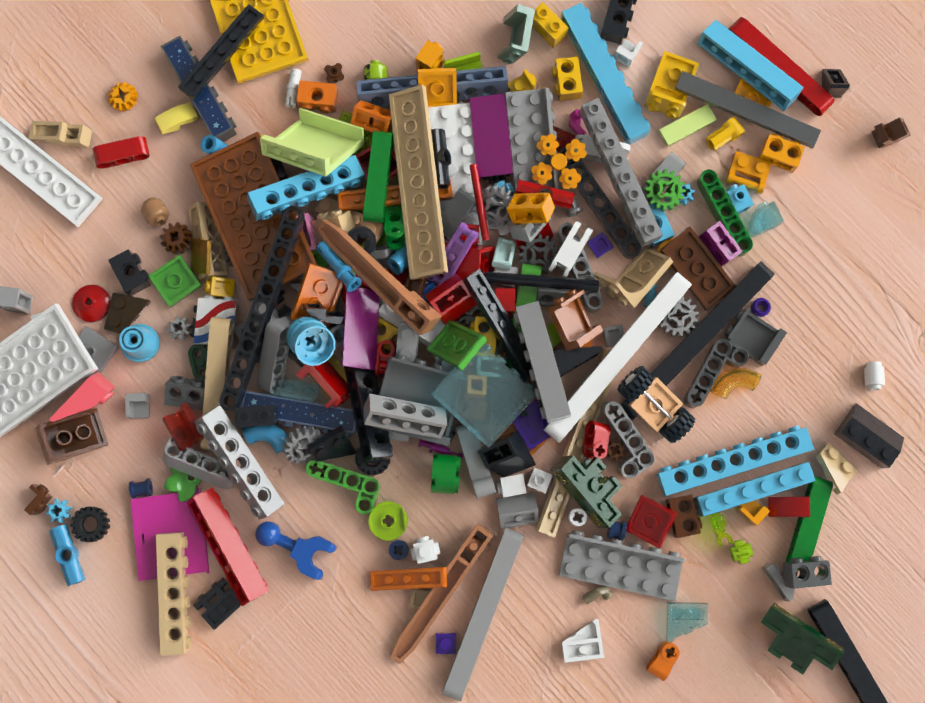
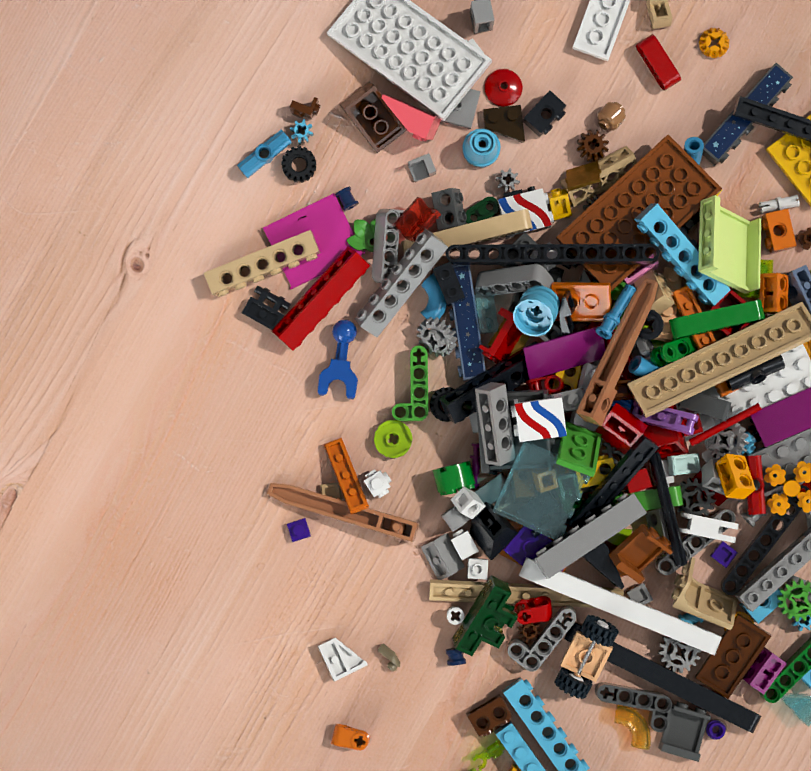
camera: 70 degrees right, 5 degrees up
bright green plate [148,255,202,308] -> none
light yellow slope [155,102,198,135] -> none
black wing [307,426,356,462] -> none
dark blue wheel [389,540,409,560] -> none
light grey beam [442,528,524,702] -> none
light grey bracket [559,530,685,601] -> none
red tile [626,495,677,549] -> none
clear light blue wing [666,602,708,642] -> none
none -> white brick [451,487,486,519]
none -> panel [511,393,567,442]

